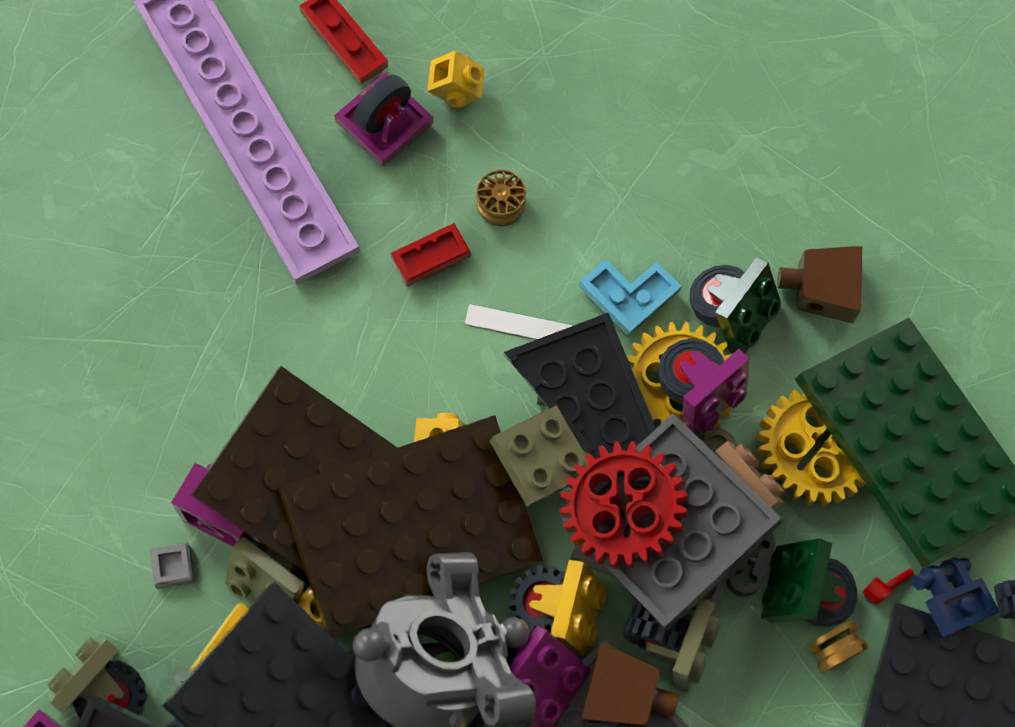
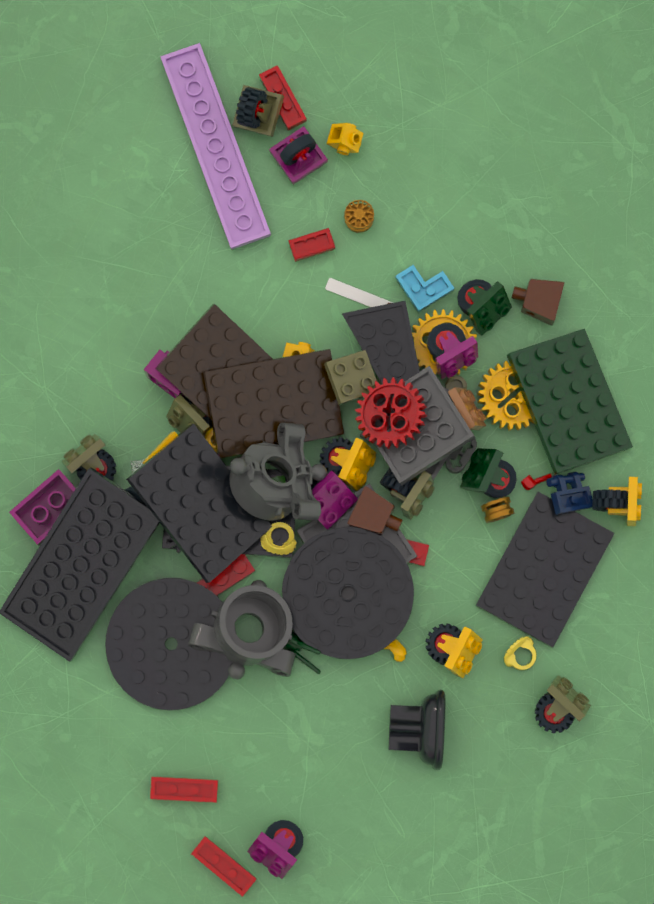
camera: 15 degrees right, 10 degrees up
light grey tile [150,543,194,589] -> none
none -> plate [232,85,284,137]

